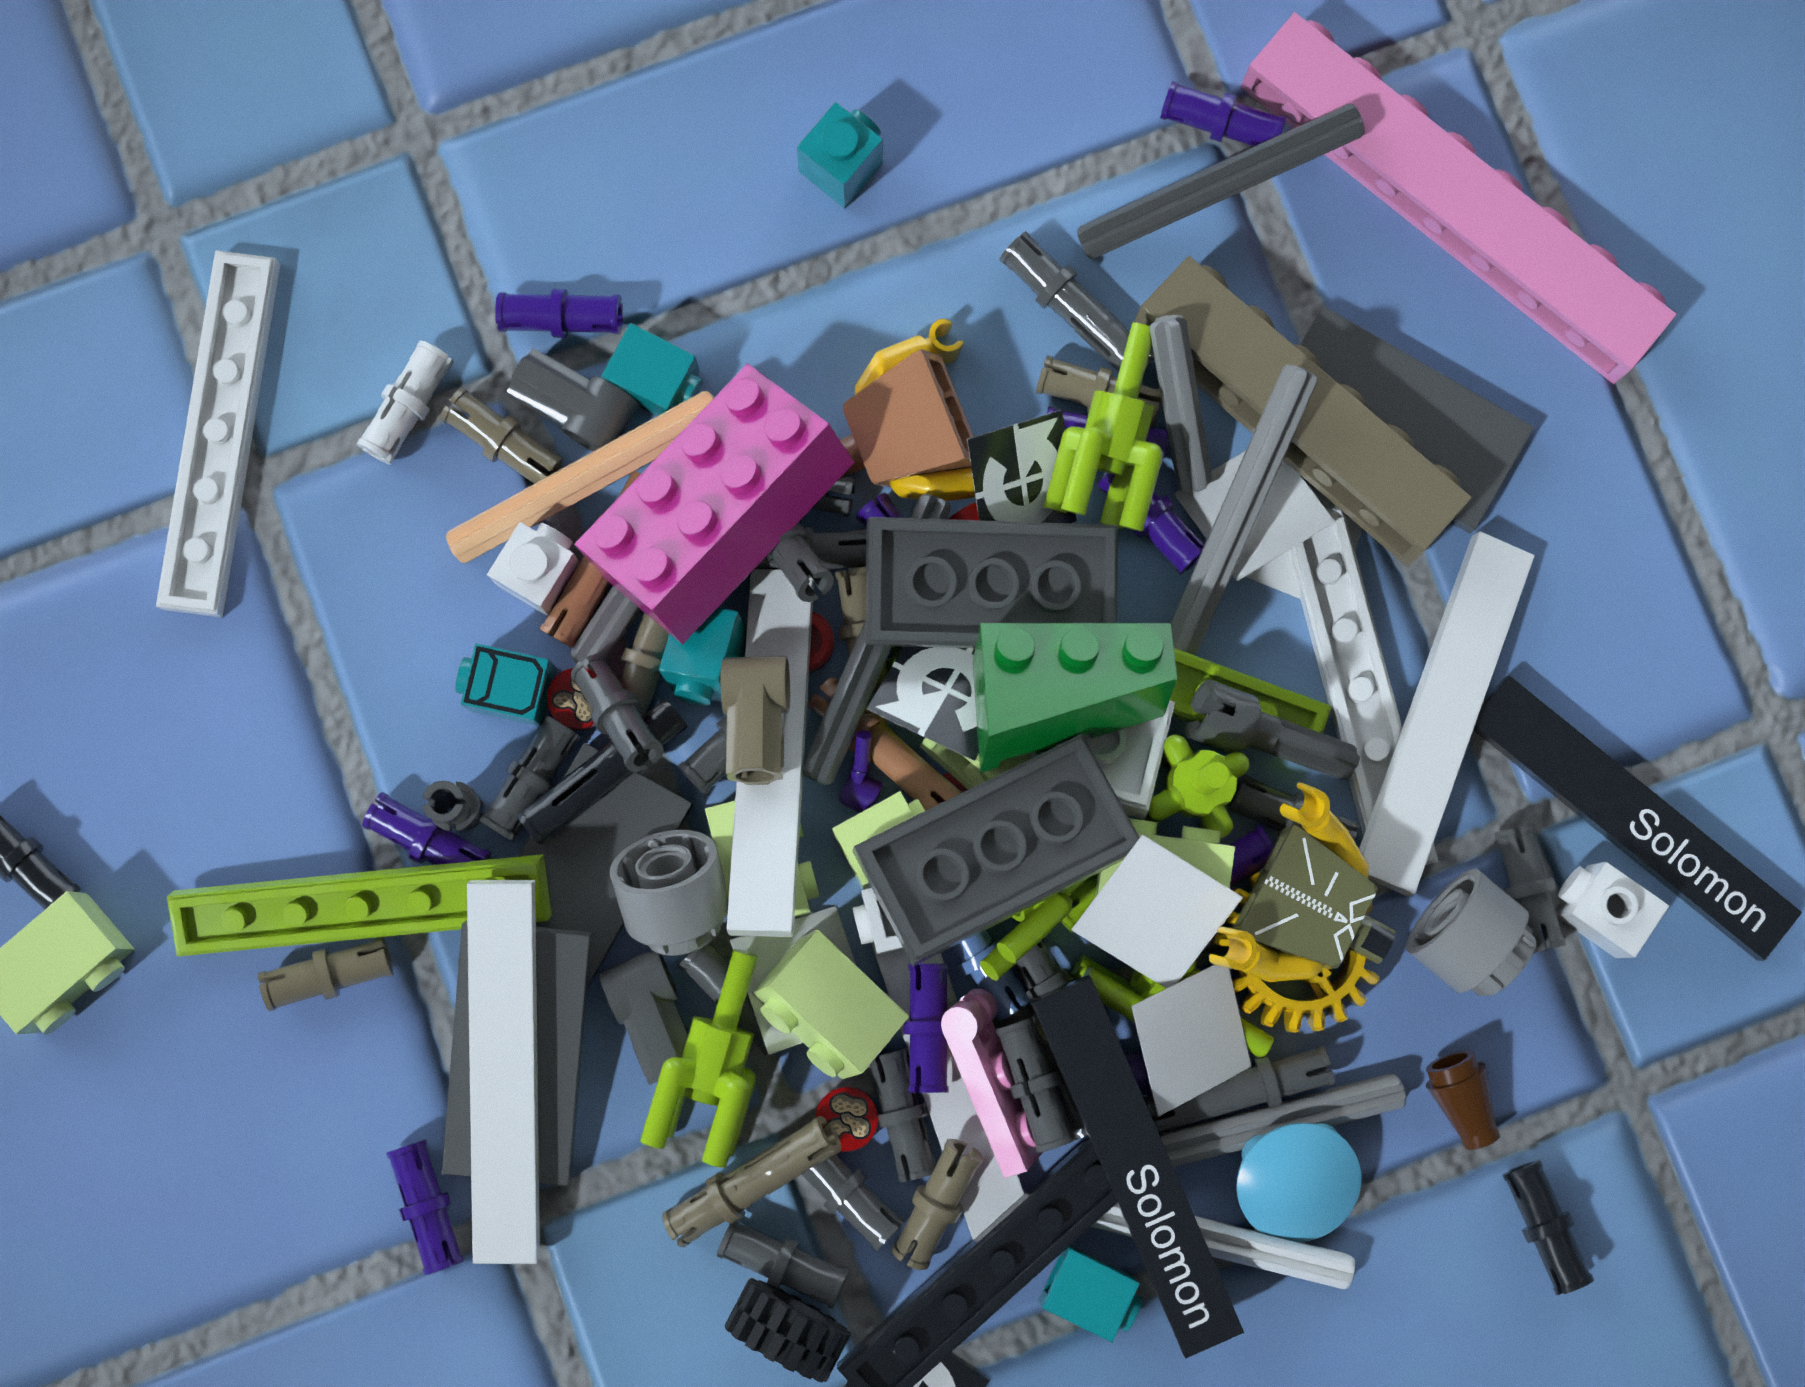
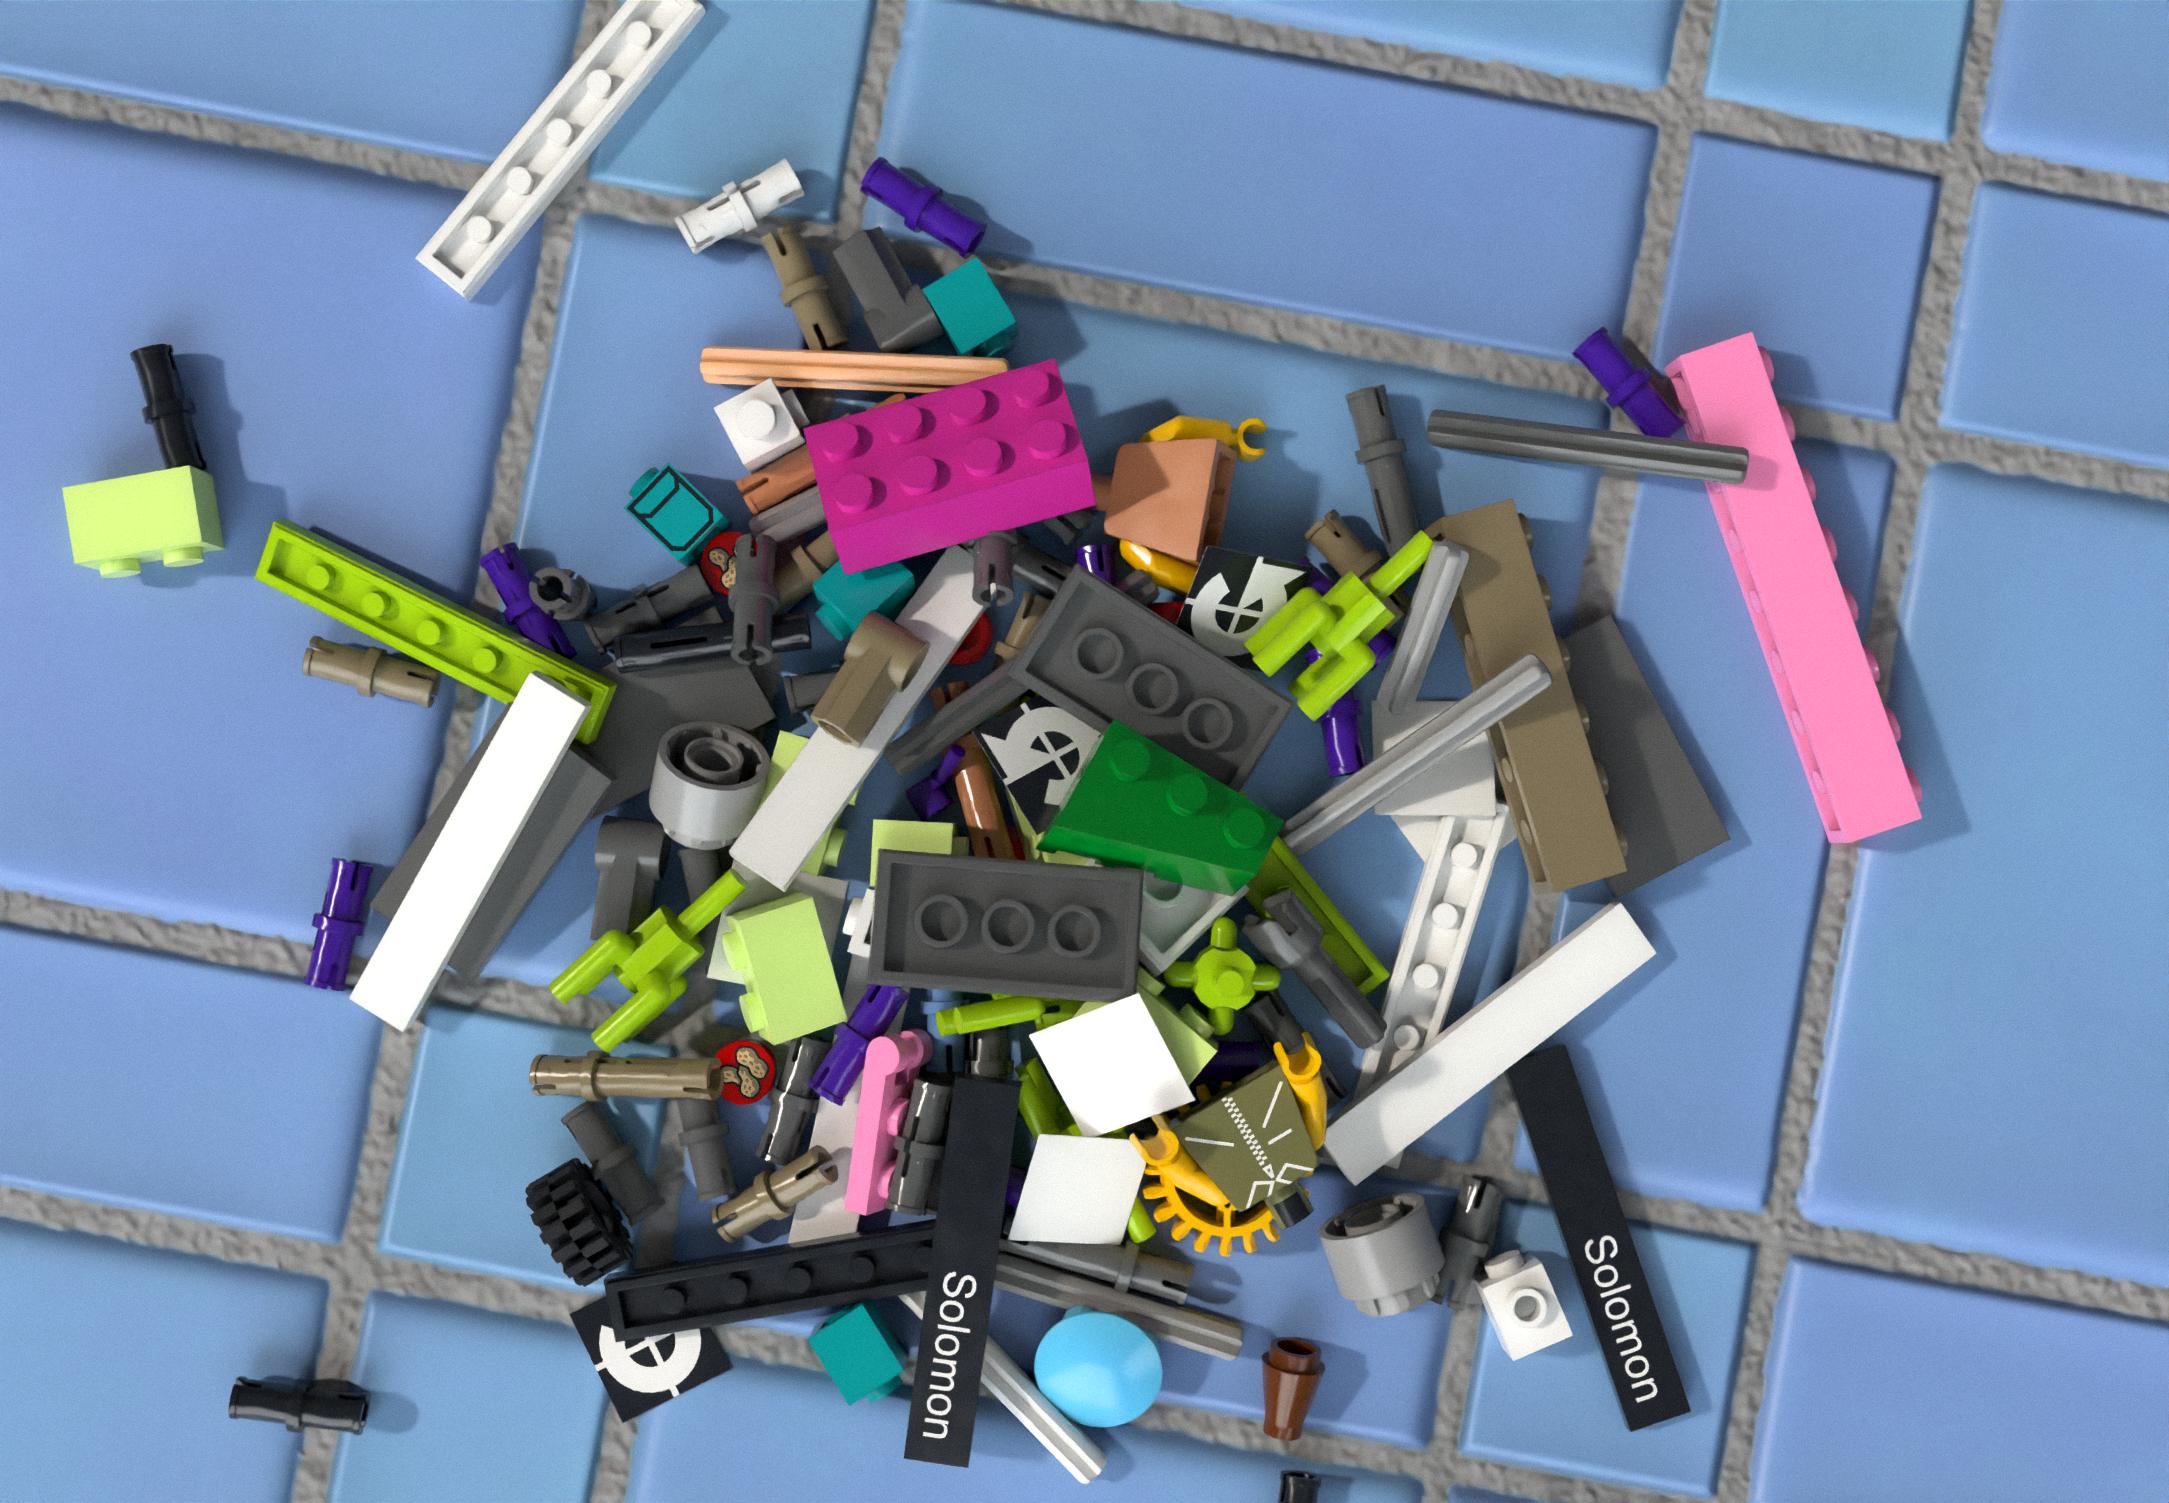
camera: 35 degrees right, 5 degrees up
teal brick [797,102,883,208] -> none

